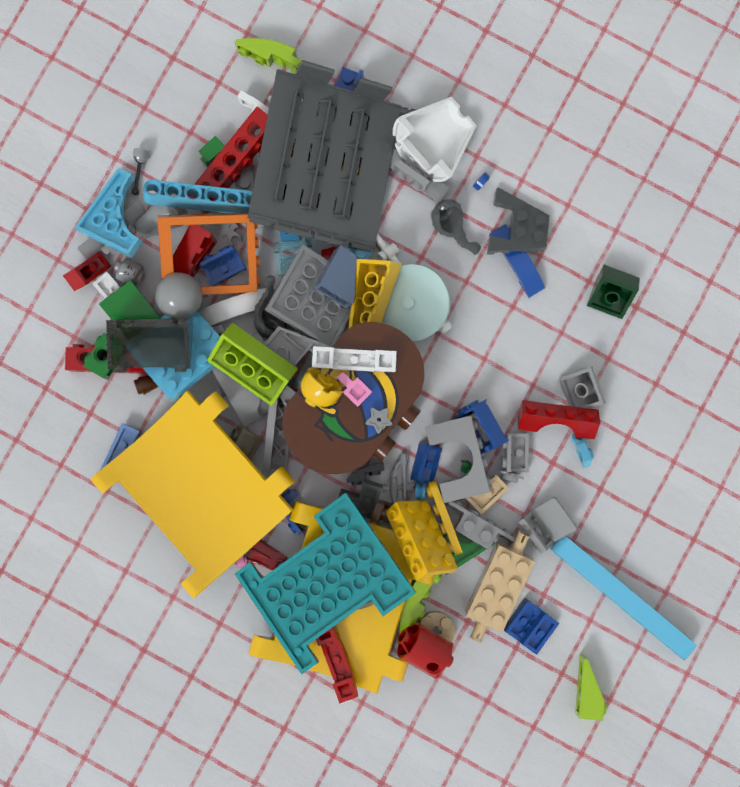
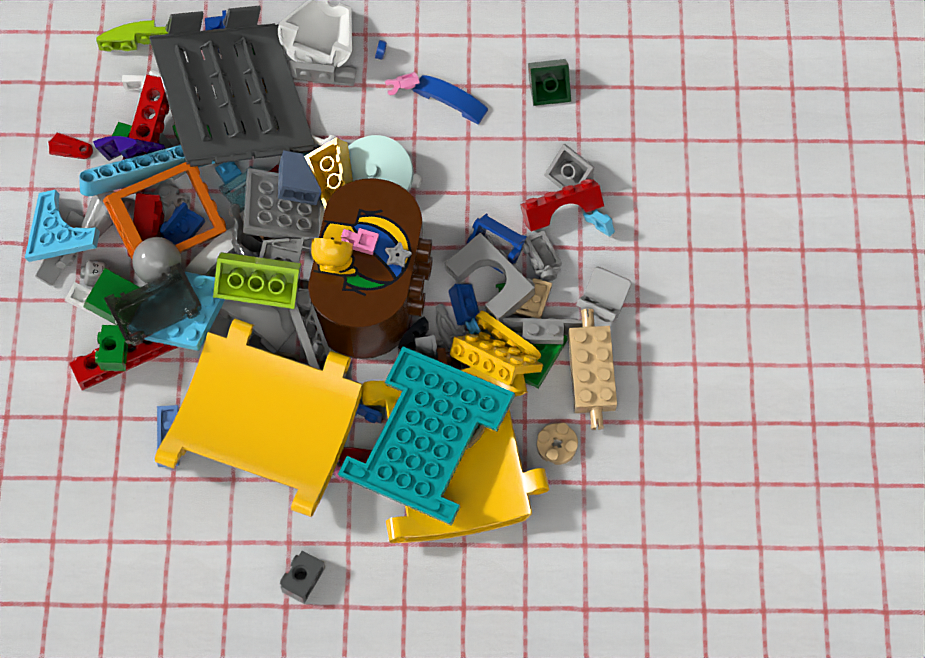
camera: 30 degrees left, 20 degrees down
red slope [63,251,112,291] -> none
hinge [131,148,149,195] -> none
reddish brown cone [134,376,158,395] -> none
white slope [312,346,397,372] -> none
red slope [316,627,358,704] -> none
red cylinder [397,622,454,679] -> none
lime slope [399,574,442,635] -> none
dark grey hair [431,199,481,255] -> none
dark grey wing [487,188,550,255] -> none
blue slope [504,598,560,655] -> none
medium azure beam [550,536,697,661] -> none
lime slope [575,655,607,721] -> none
none -> red piece [48,132,93,159]
none -> dark purple slope [93,136,166,161]
none -> dark grey brick [280,551,325,604]
none -> bright pink plate [385,72,420,95]

